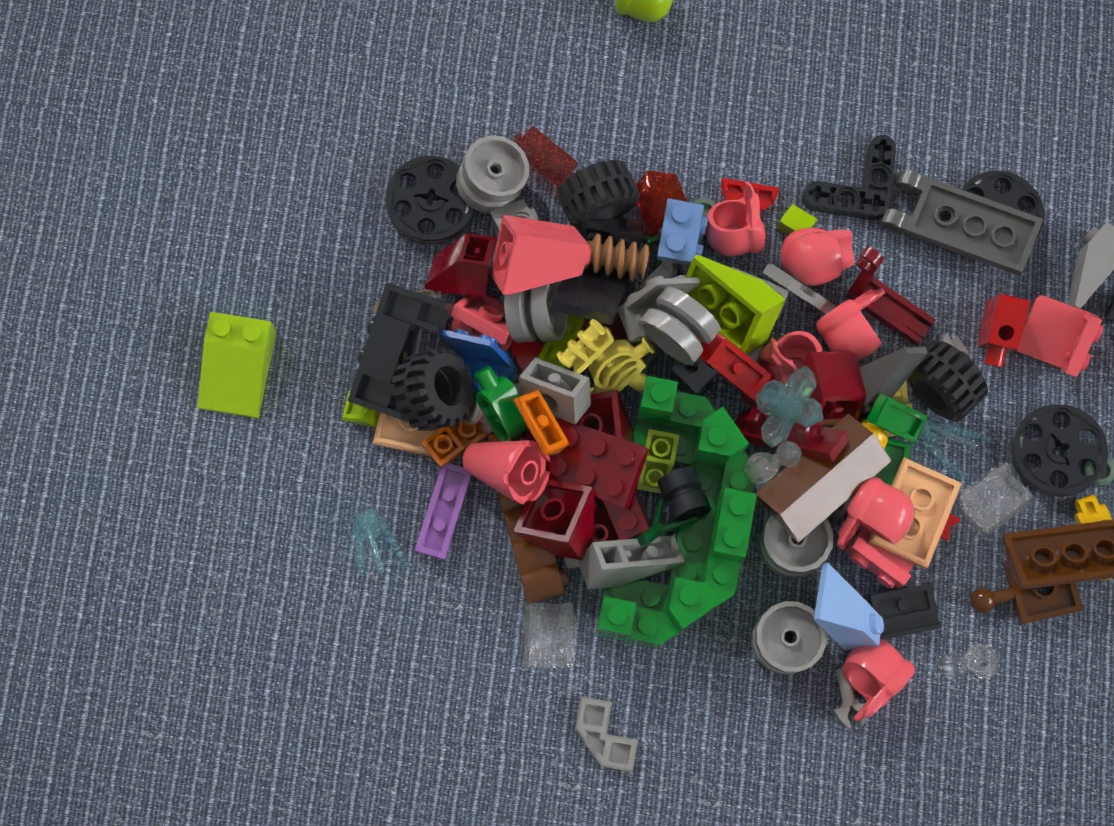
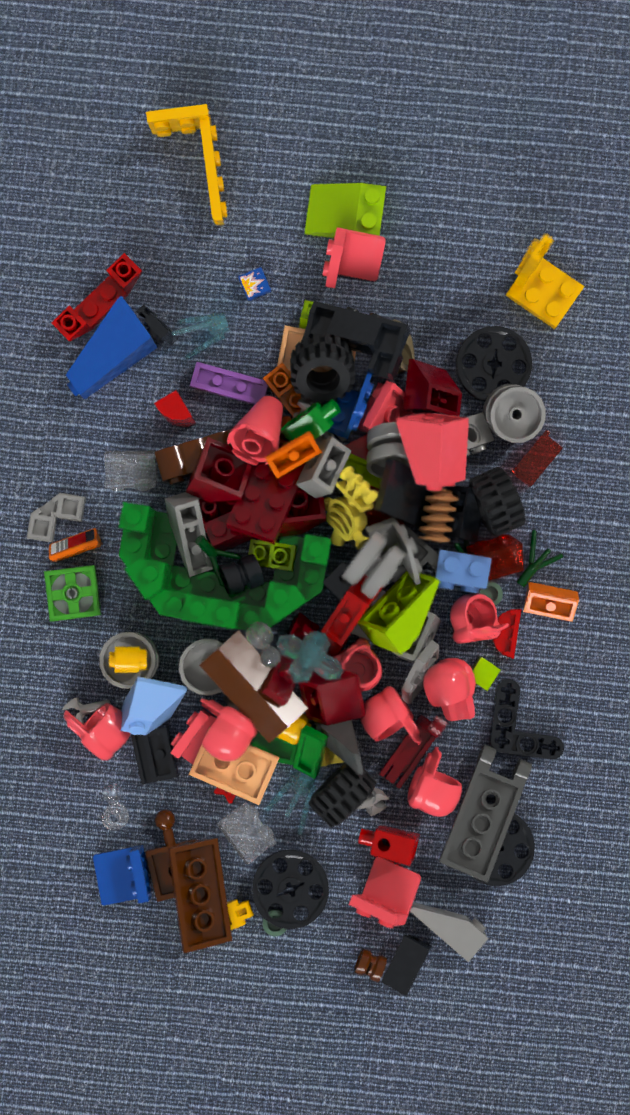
camera: 95 degrees right, 10 degrees up
none -> bright green piece [44,565,102,622]
none -> slope [49,528,102,562]
none -> red slope [51,253,142,342]
none -> blue slope [66,296,158,399]
none -> blue bracket [93,845,153,906]
none -> yellow brick [109,647,147,673]
none -> black plate [136,305,179,345]
none -> yellow bracket [146,104,228,225]
none -> red brick [154,390,196,427]
none -> tile [238,267,271,301]
none -> coral bracket [322,227,386,289]
none -> coral piece [407,747,462,817]
none -> yellow bracket [505,234,585,329]
none -> dark green plant [516,530,563,587]
none -> orange slope [523,582,579,622]

